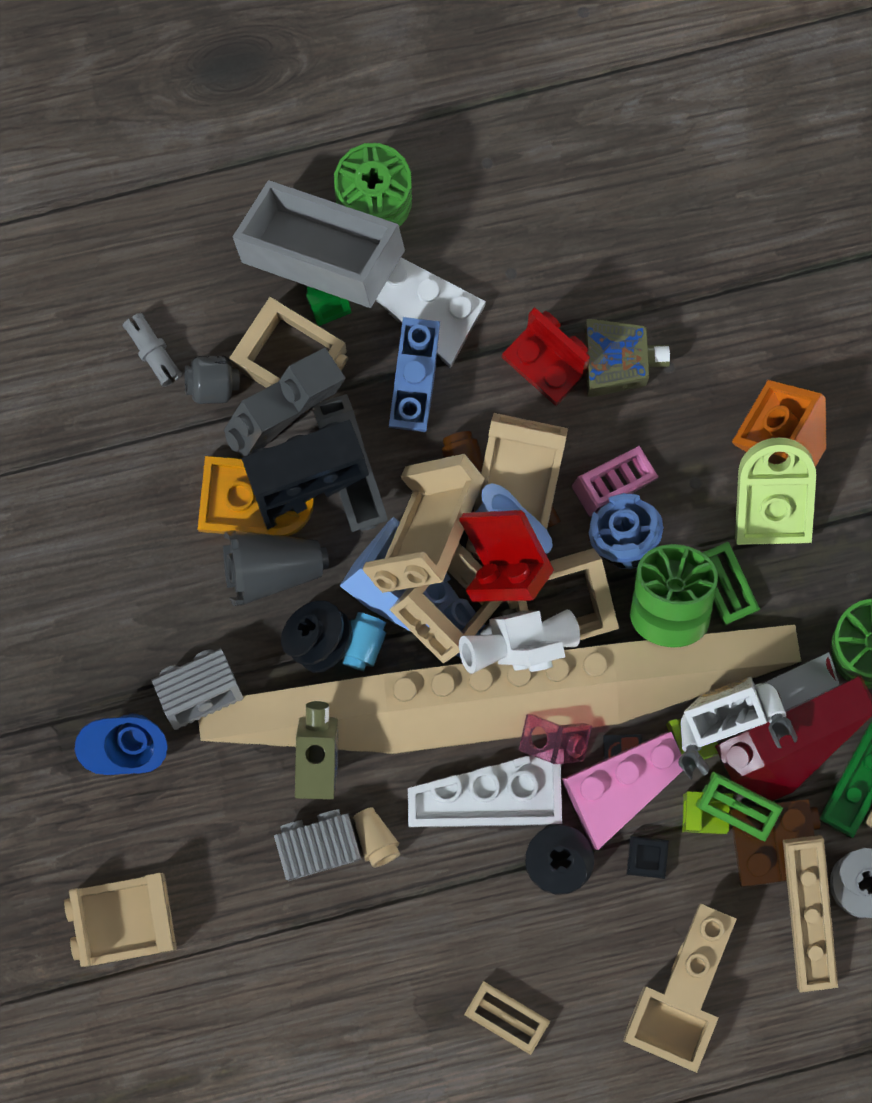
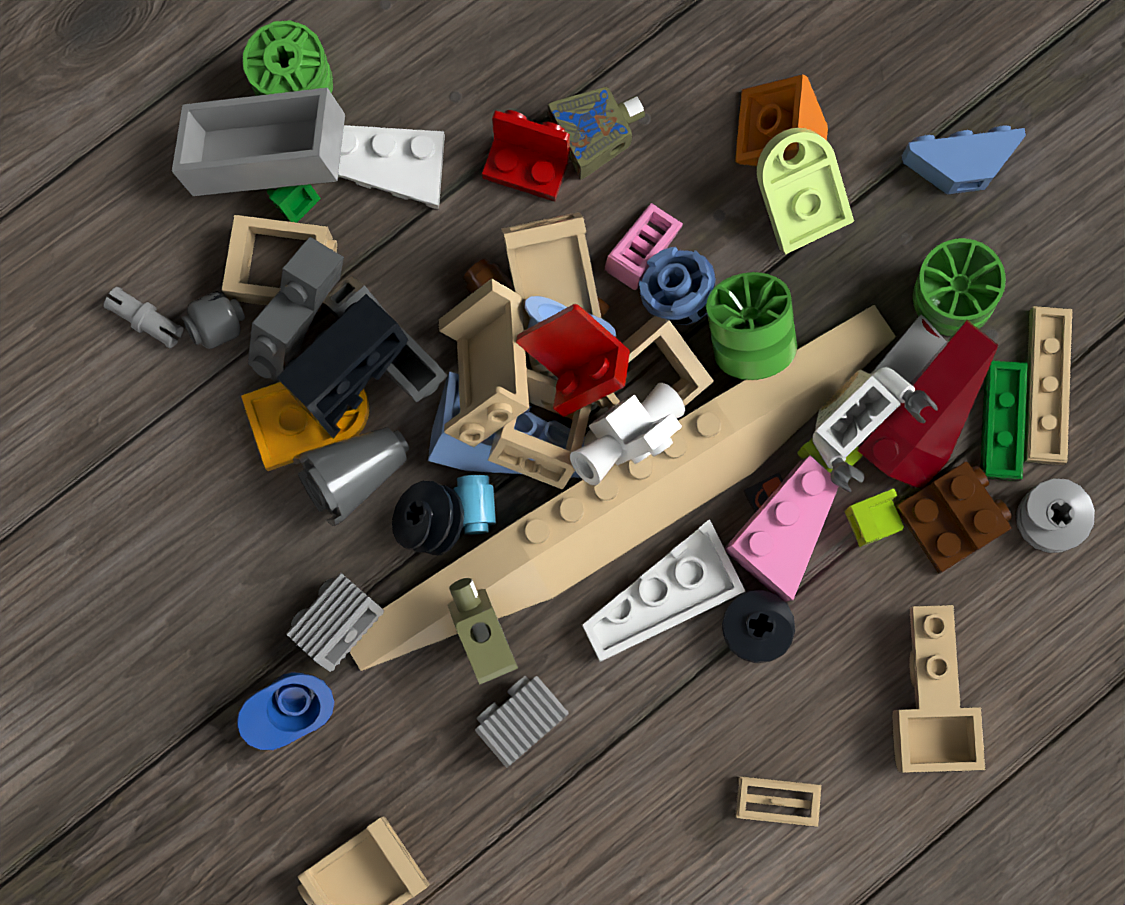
camera: 25 degrees left, 0 degrees up
tan cone [353,807,400,868] -> none
medium blue slope [389,317,440,432] -> none
clear pink bracket [519,714,592,764] -> none
black tile [626,836,669,879] -> none
bright green tile [695,771,783,842] -> none
bright green tile [703,542,760,626] -> none
tan tile [783,835,838,992] -> none

